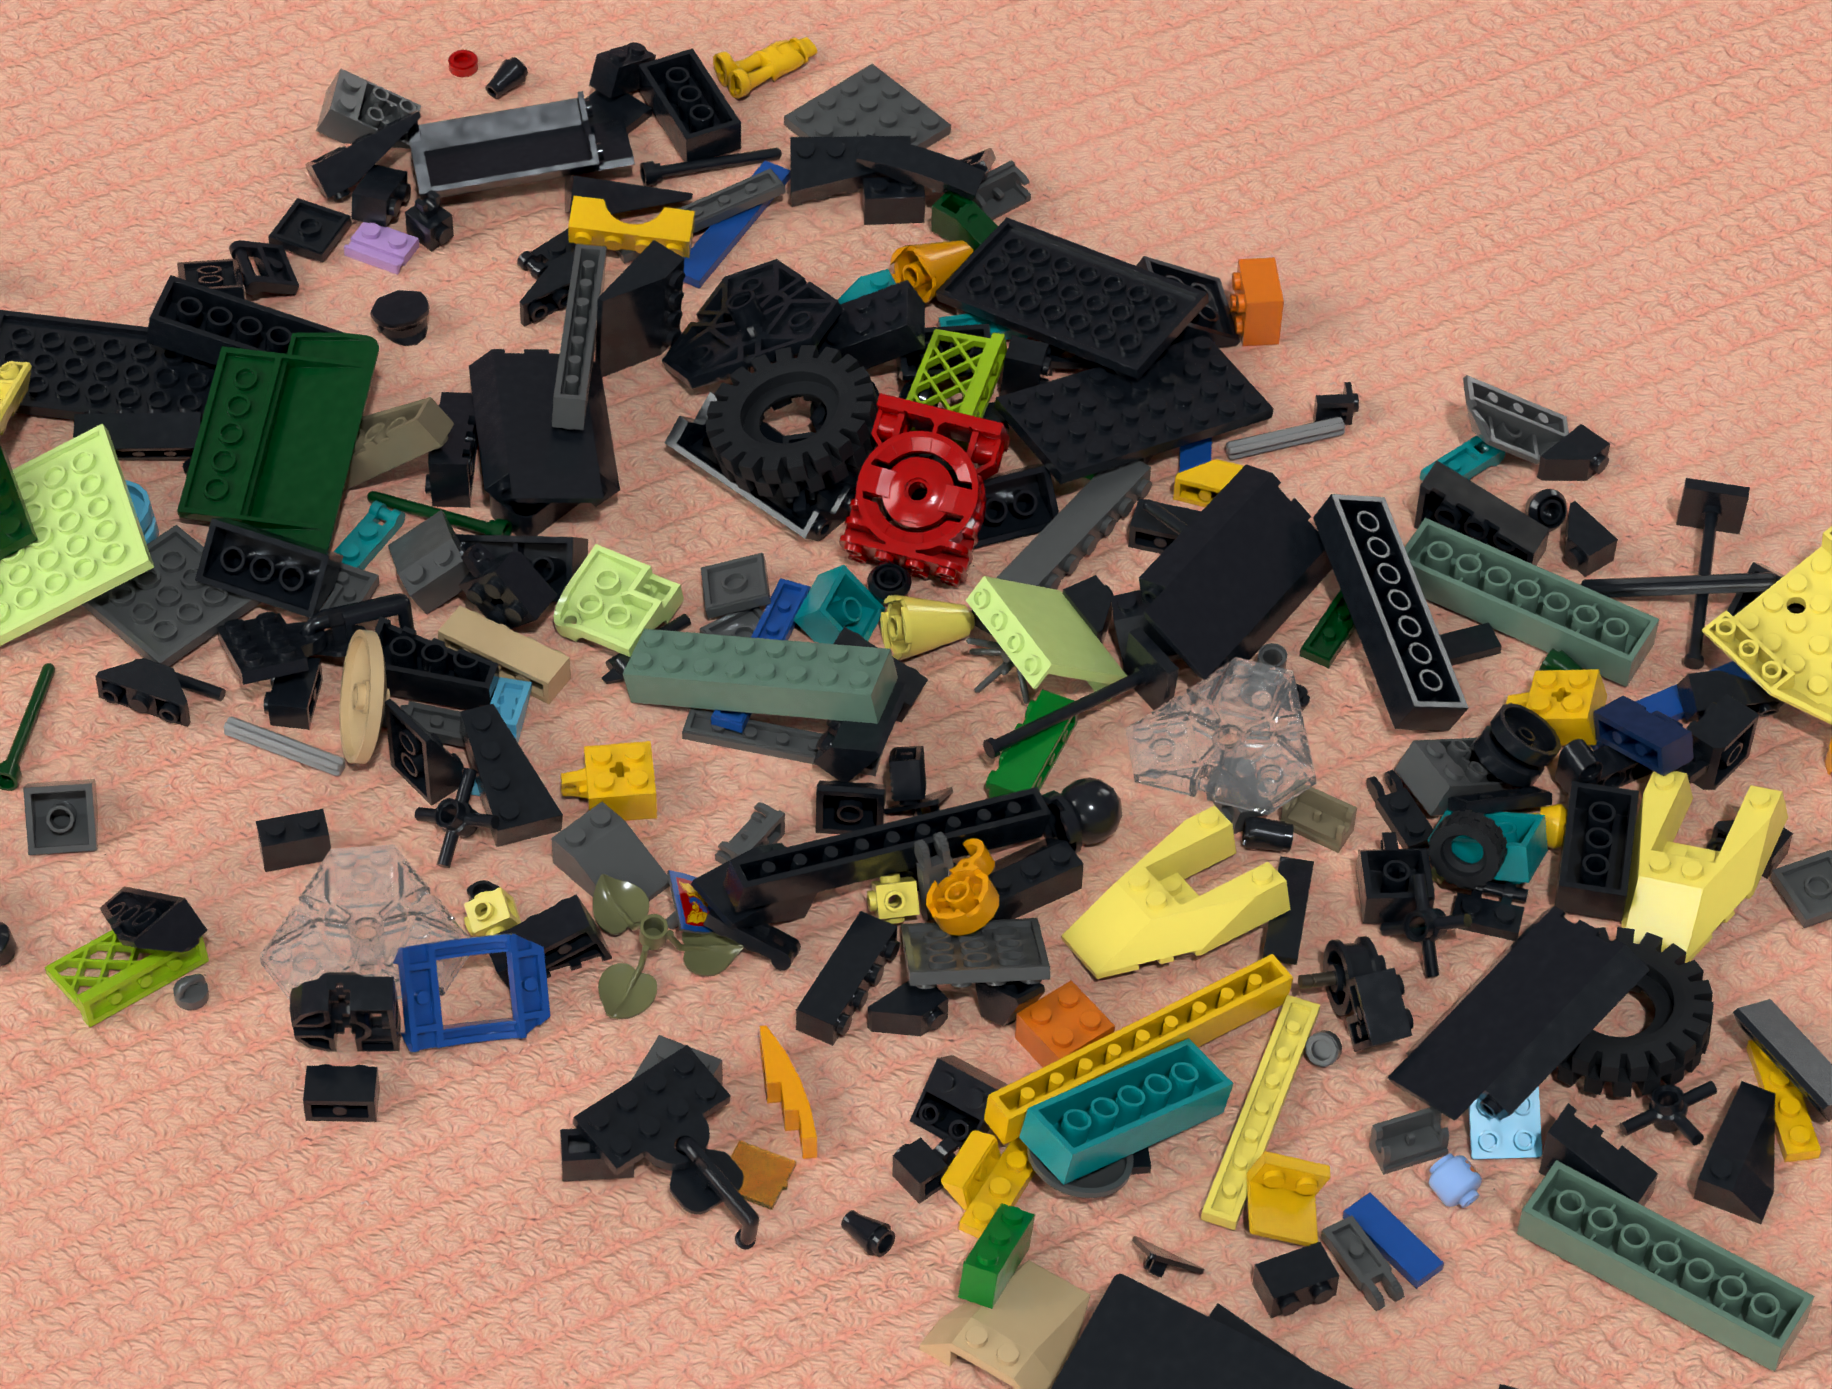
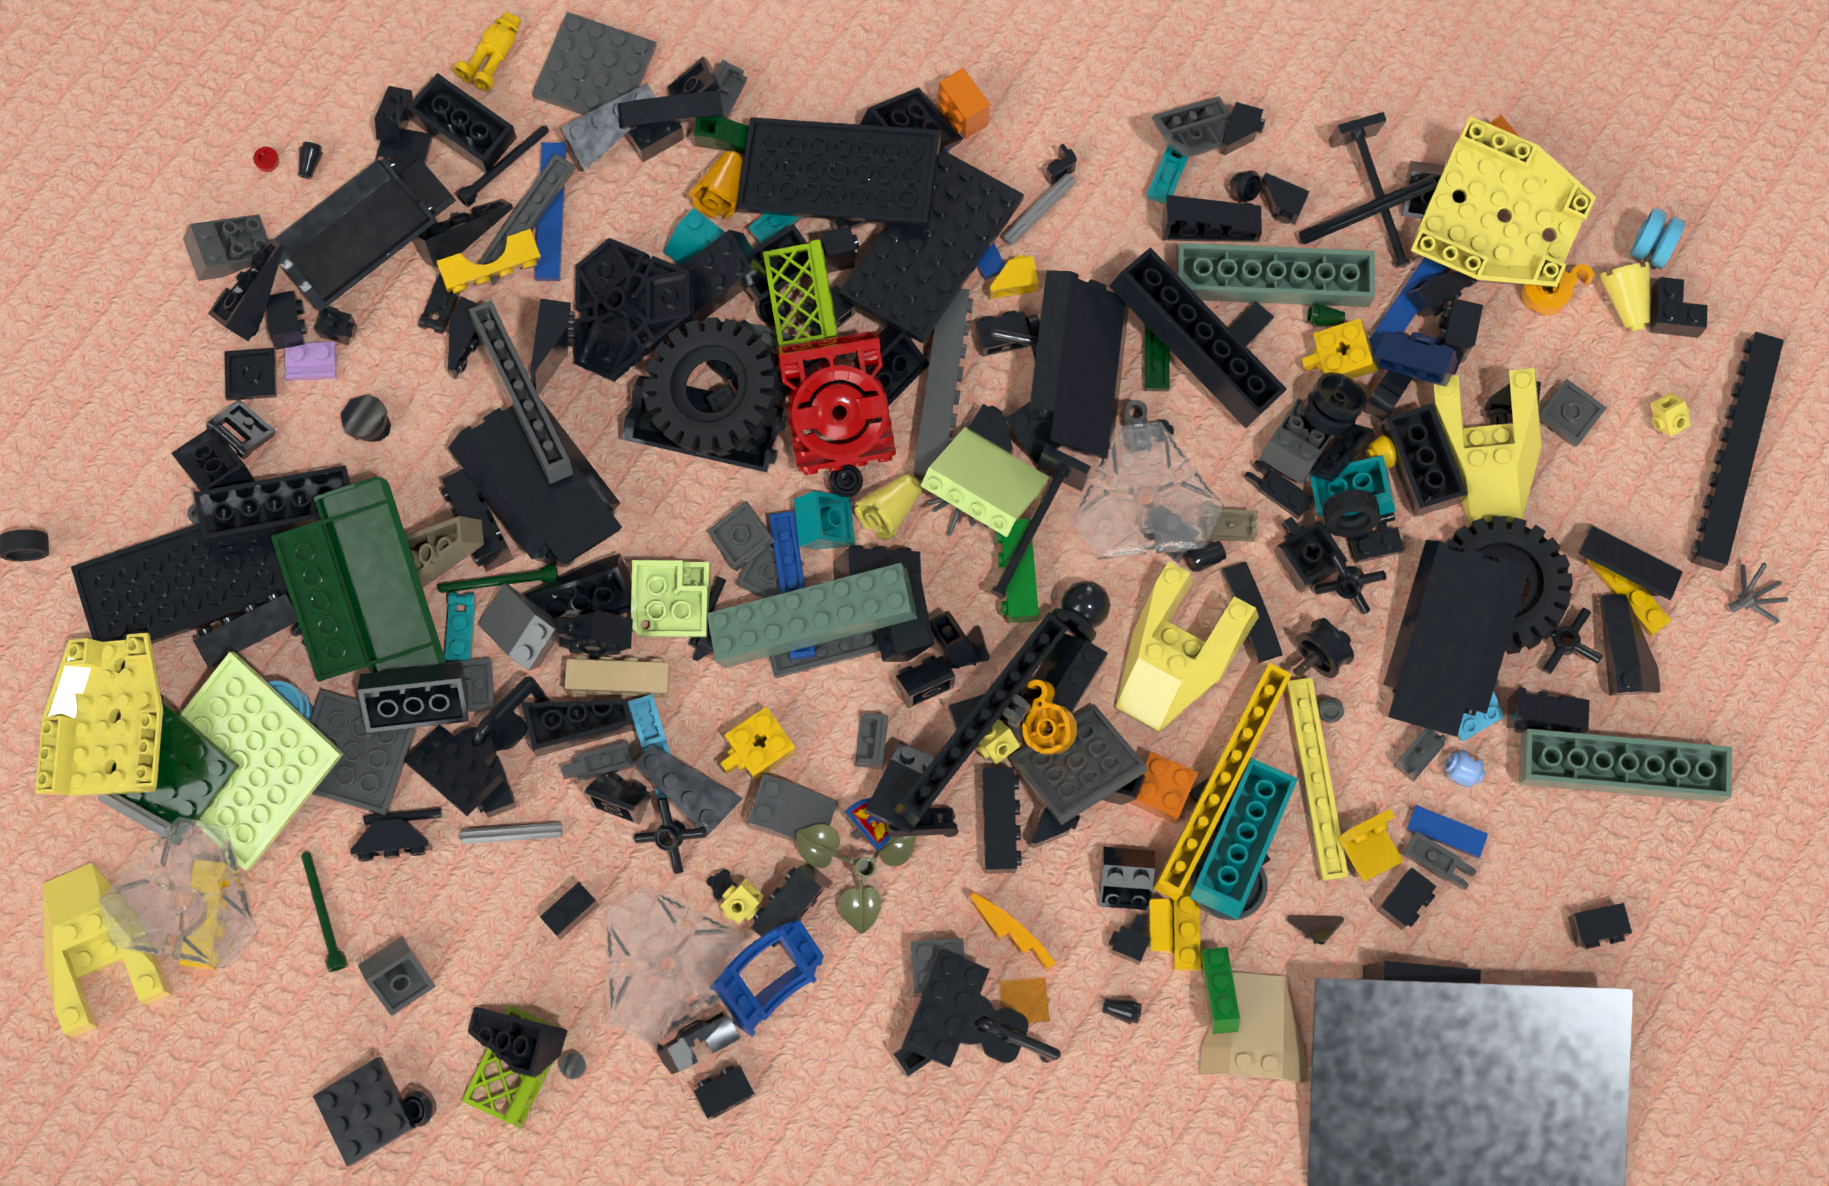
camera: 30 degrees left, 25 degrees up
tan dish [339,629,390,764] -> none
black brick [1346,968,1414,1052] -> none

